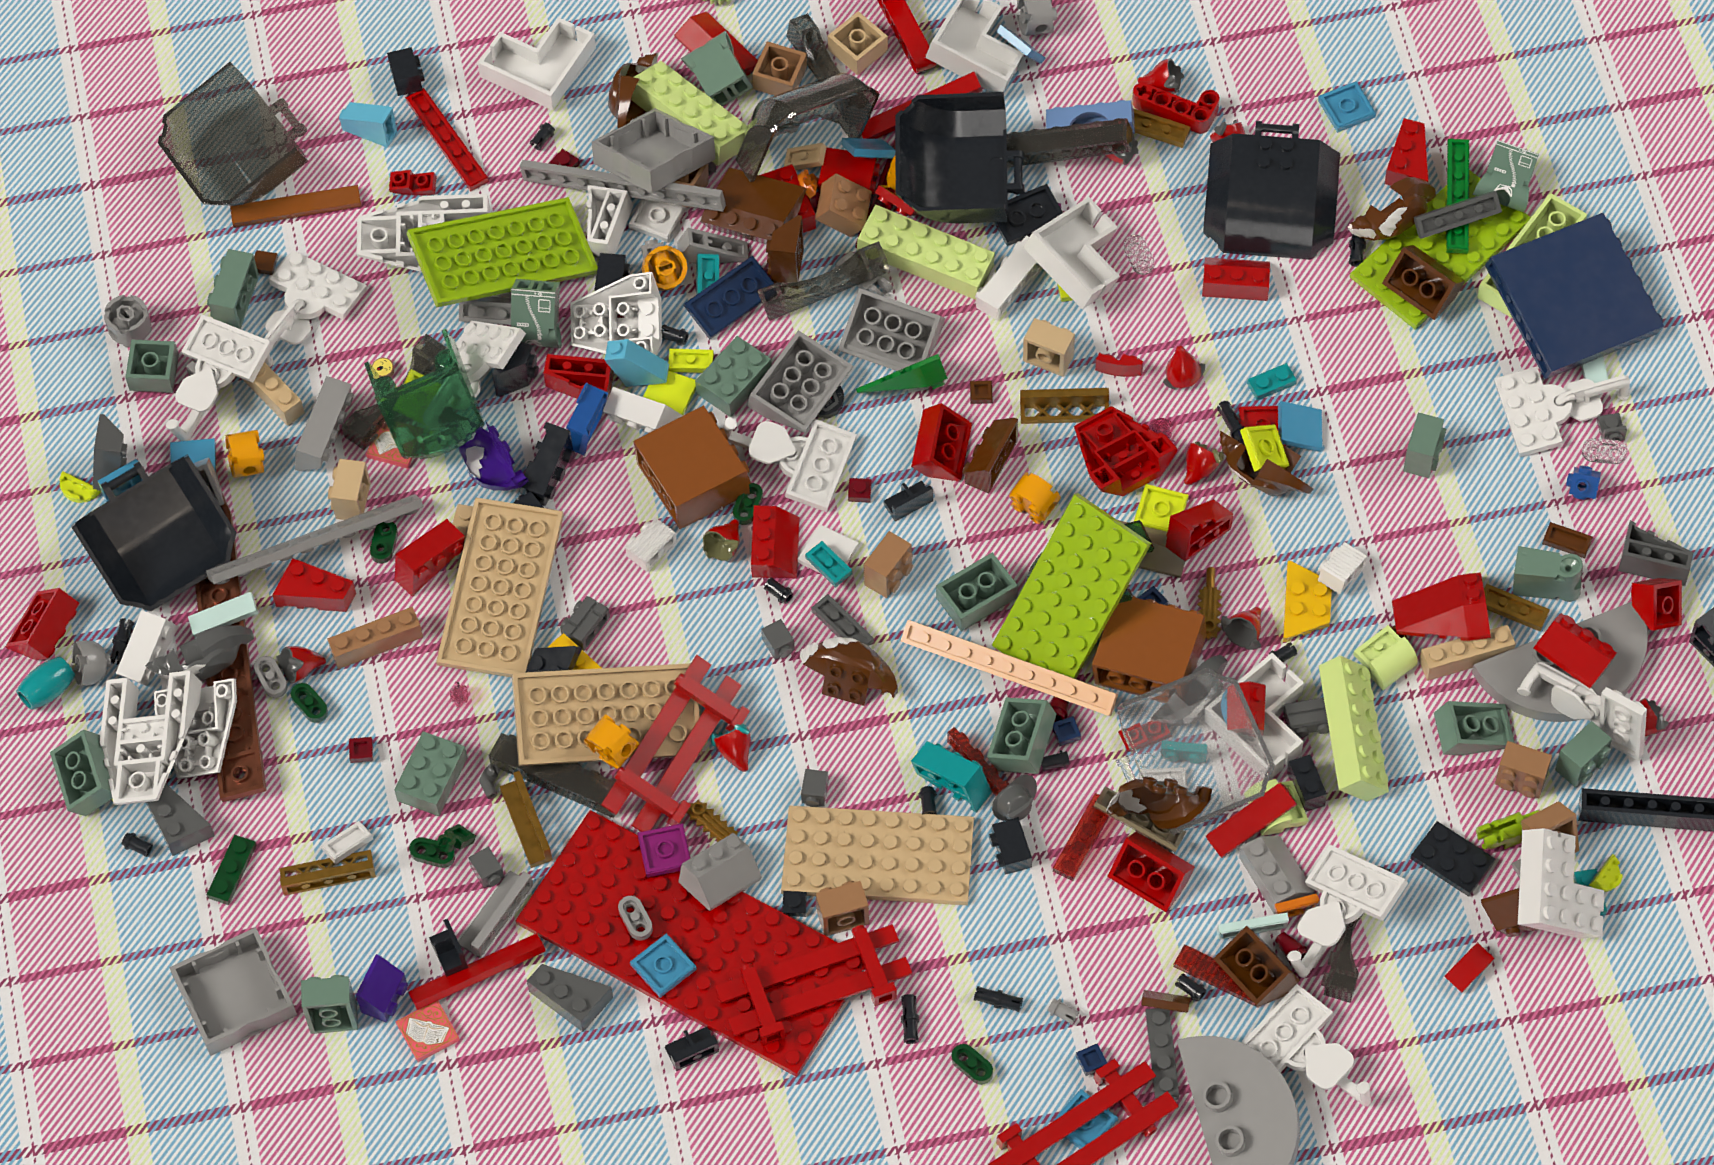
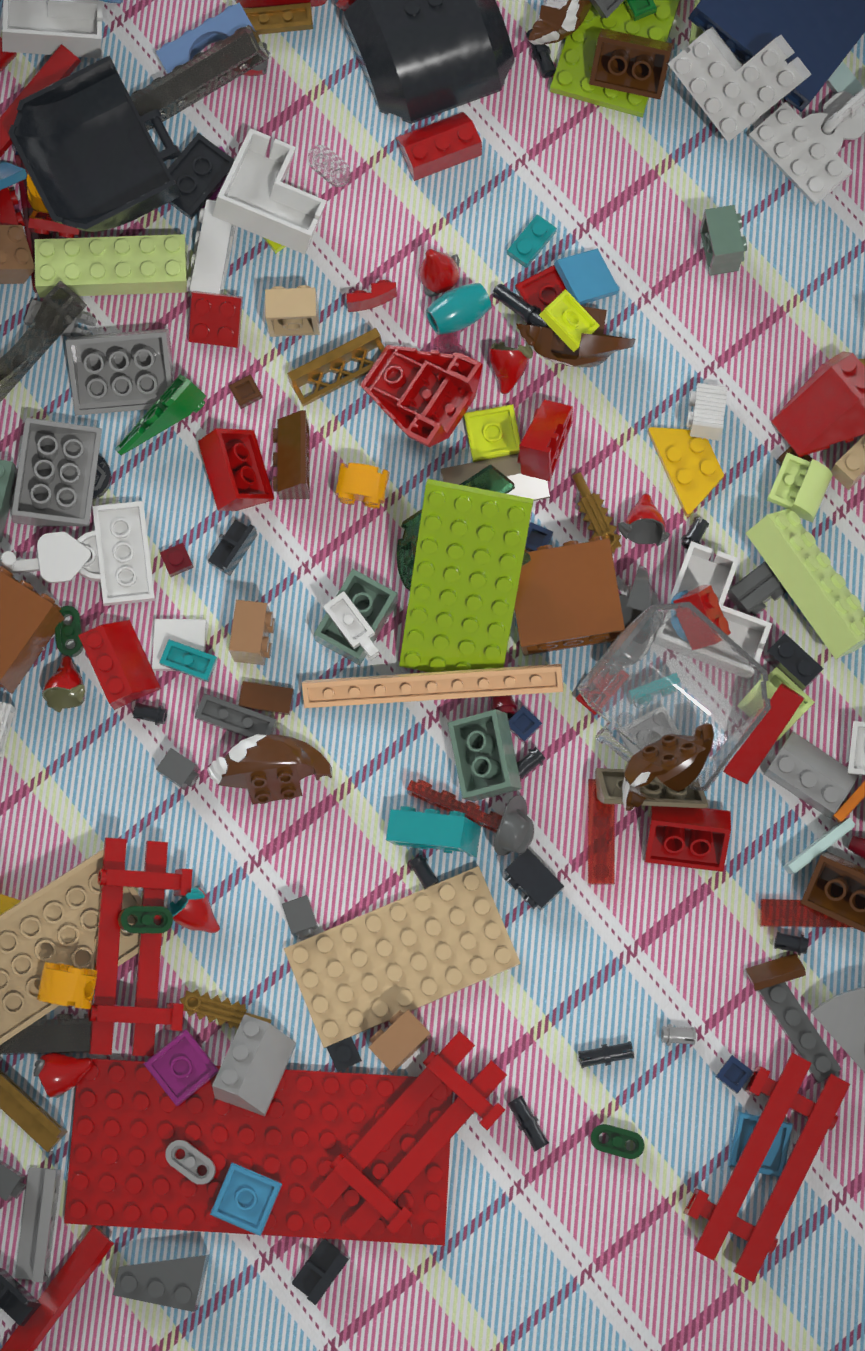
camera: 25 degrees left, 15 degrees up
none -> red hat [34,1053,93,1098]
none -> dark green plate [118,906,173,934]
none -> red plate [189,291,243,348]
none -> reddish brown tile [238,681,294,715]
none -> white plate [323,591,380,660]
none -> teal piece [426,283,491,335]
none -> white piece [668,27,812,142]

